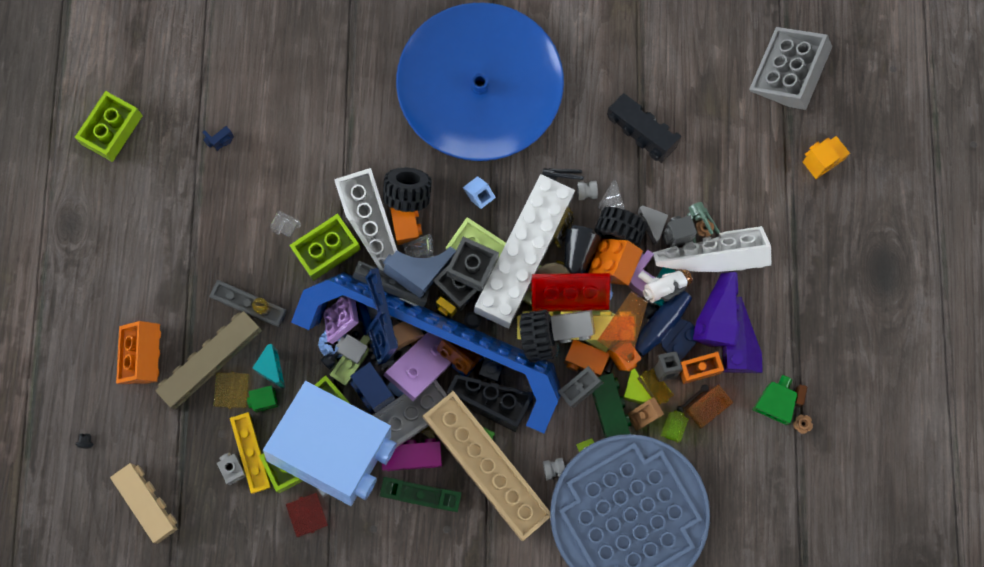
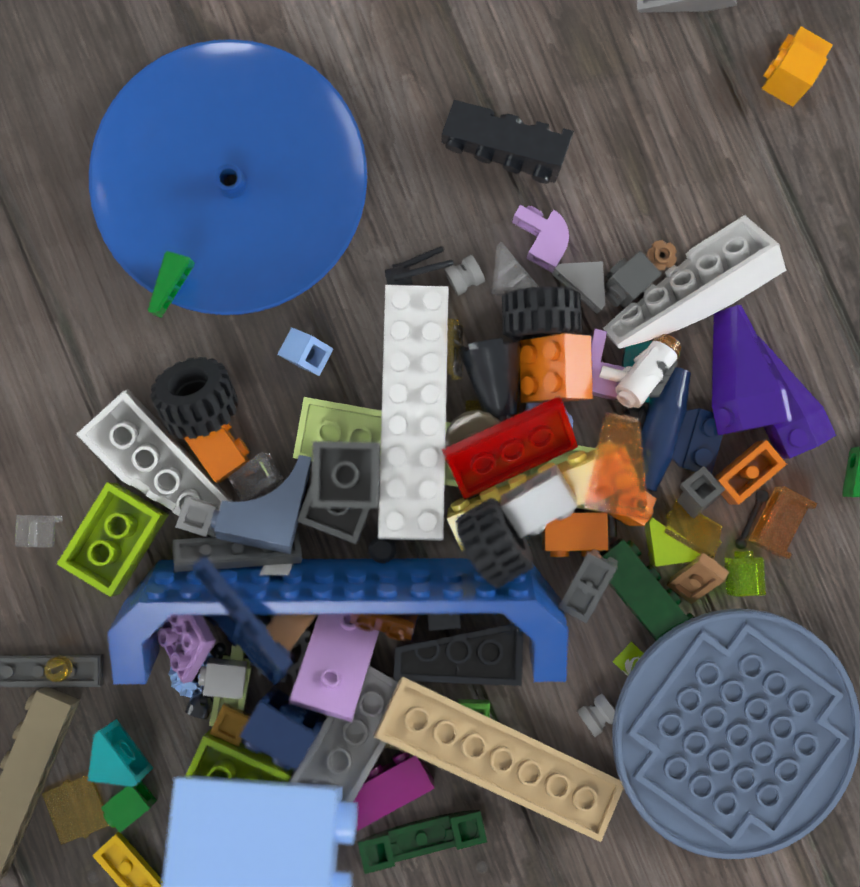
camera: 20 degrees left, 10 degrees up
yellow plate [436,297,457,317] -> none
sand green plant [687,202,720,243] -> none
none -> green slope [148,251,195,318]
none -> light grey plate [176,495,217,537]
none -> pearl gold tile [210,703,252,747]
none -> lavender brick [512,205,569,273]

